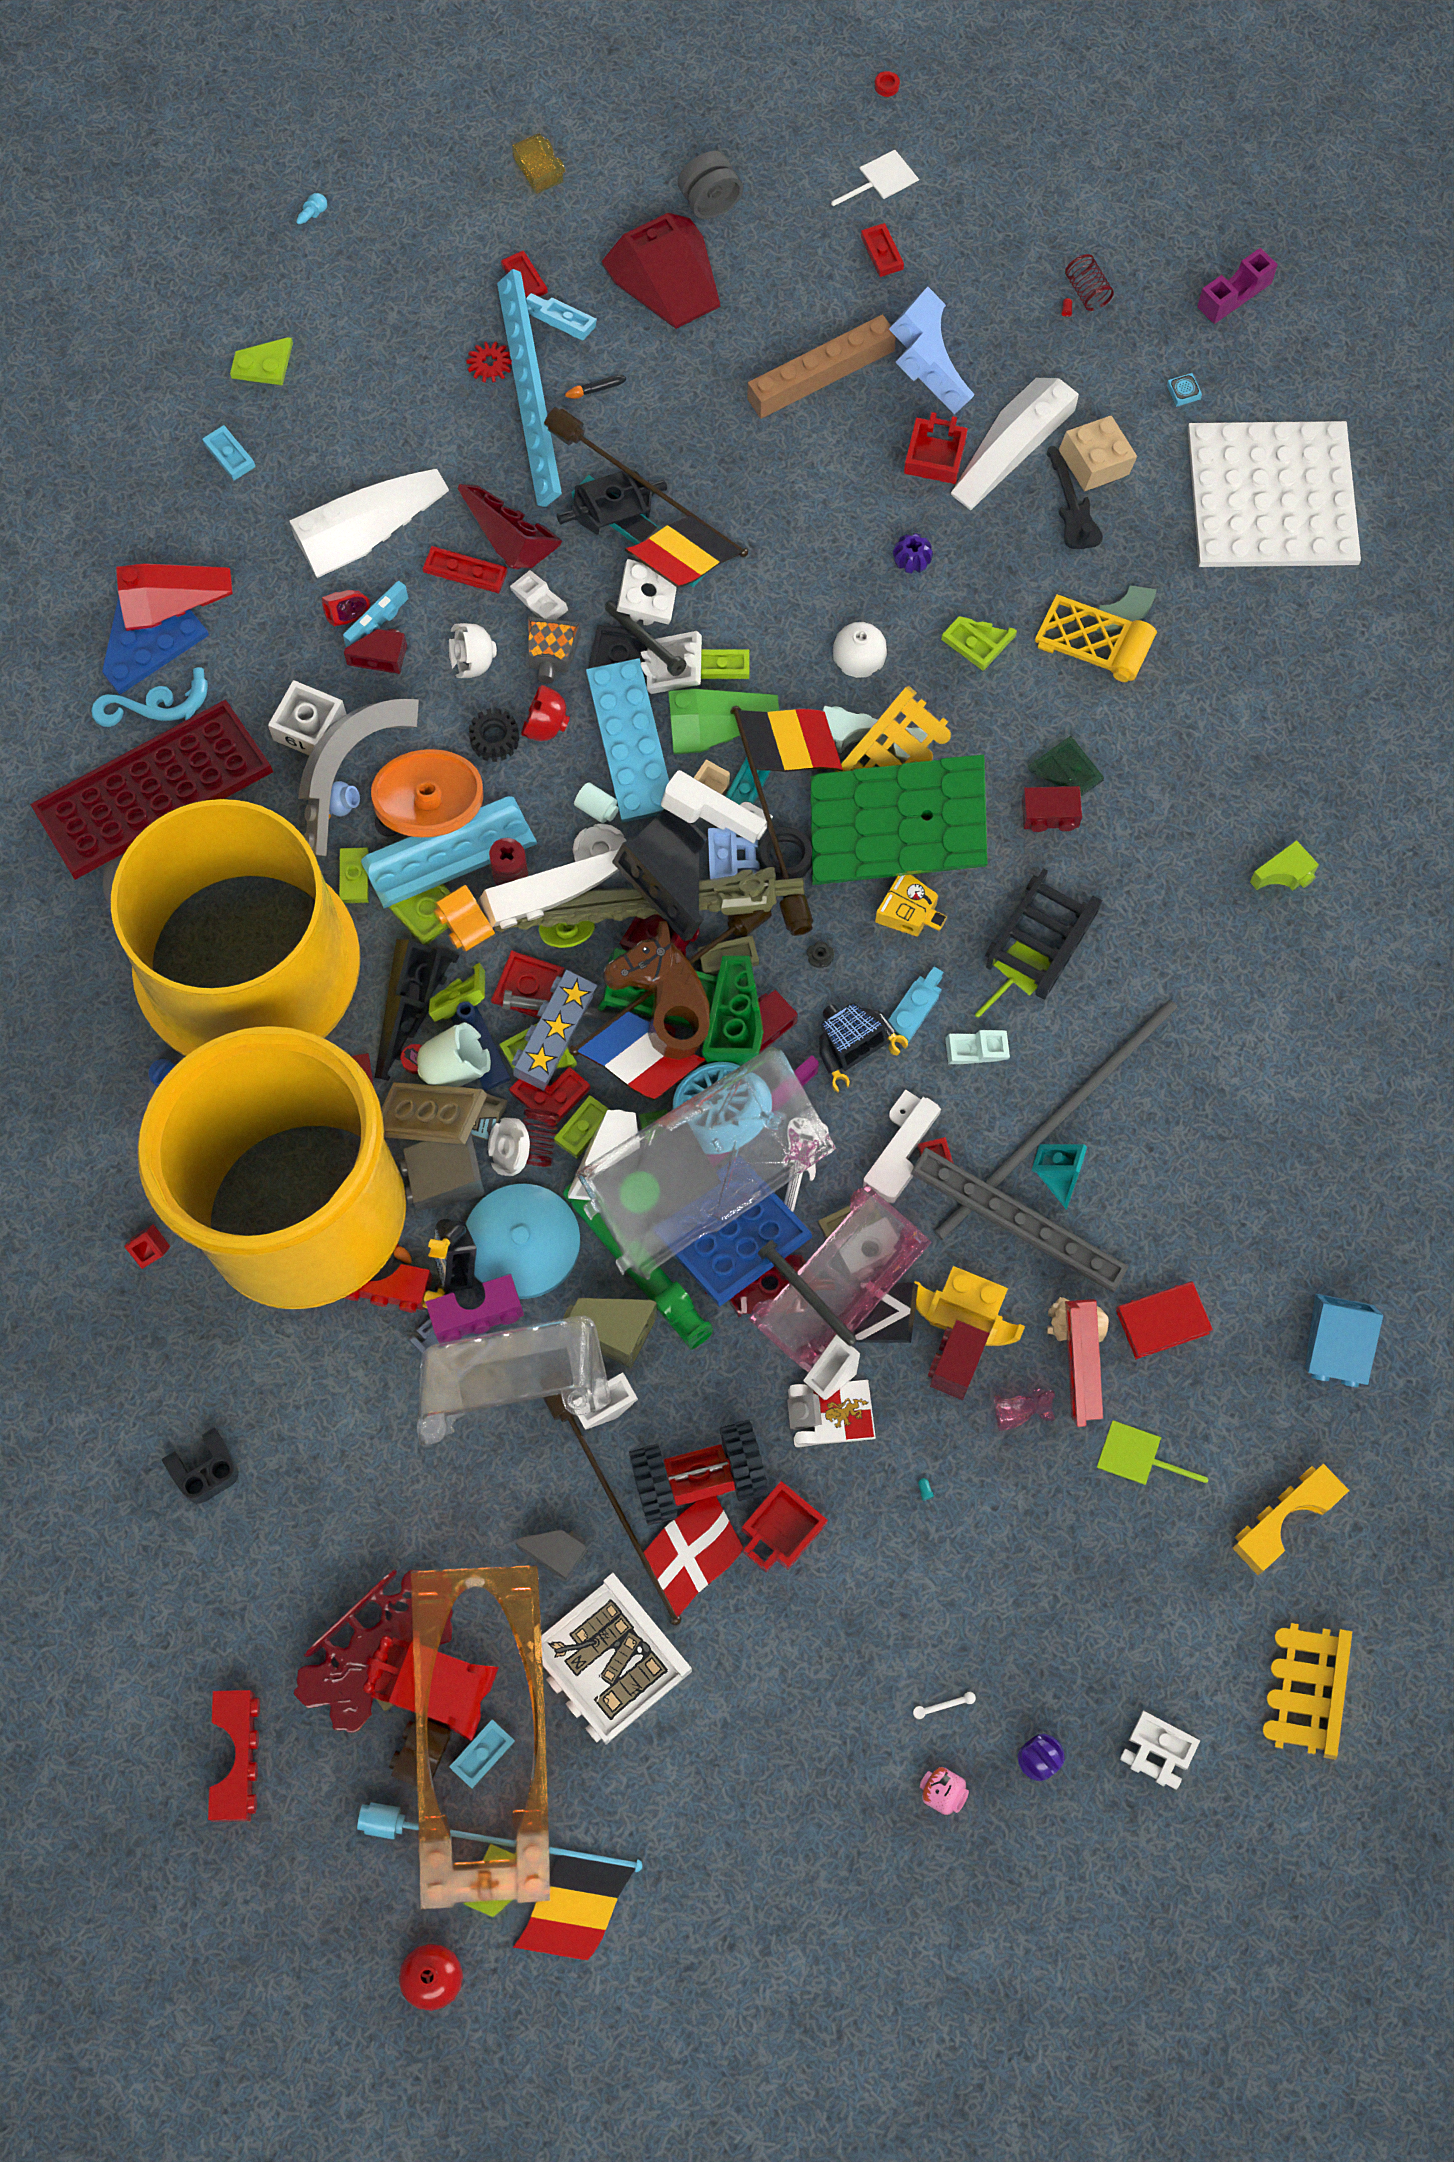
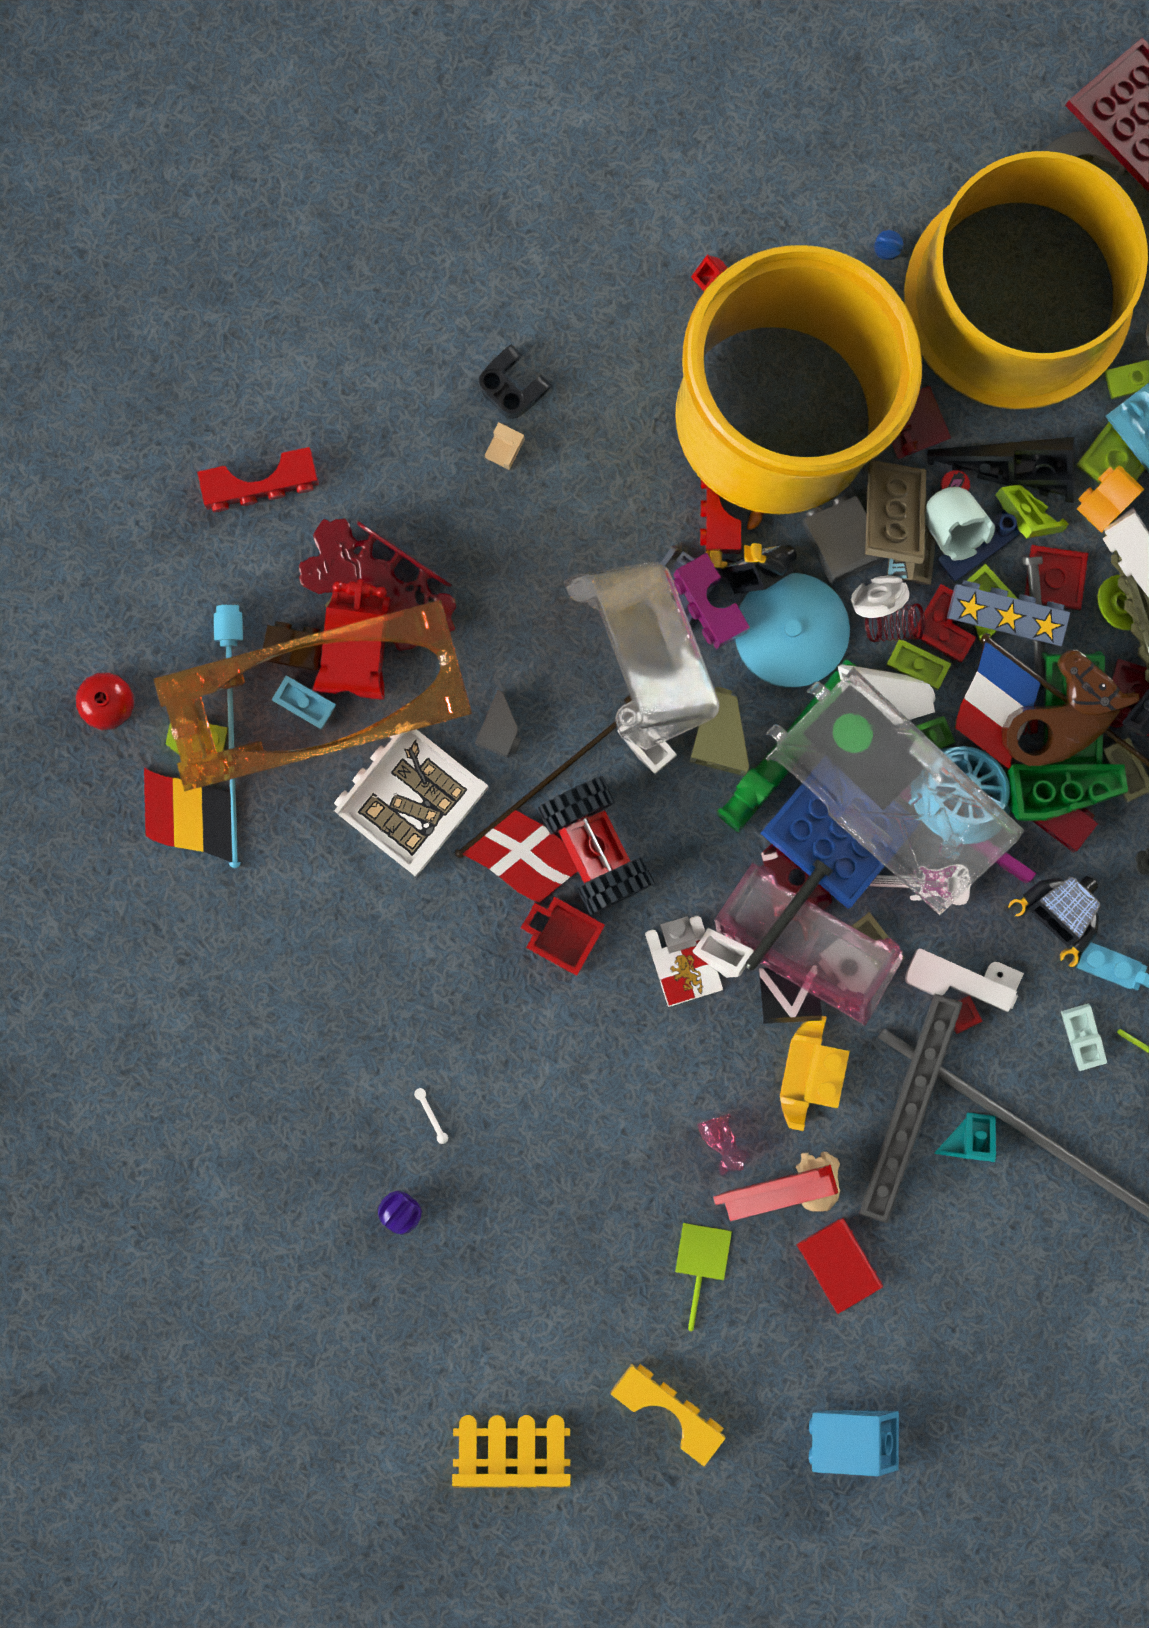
camera: 80 degrees right, 15 degrees up
teal piece [918,1478,934,1501] -> none
bright pink head [920,1767,969,1815] -> none
dark red brick [928,1319,990,1400] -> none
white plate [1120,1711,1200,1790] -> none
none -> tan panel [485,422,525,470]

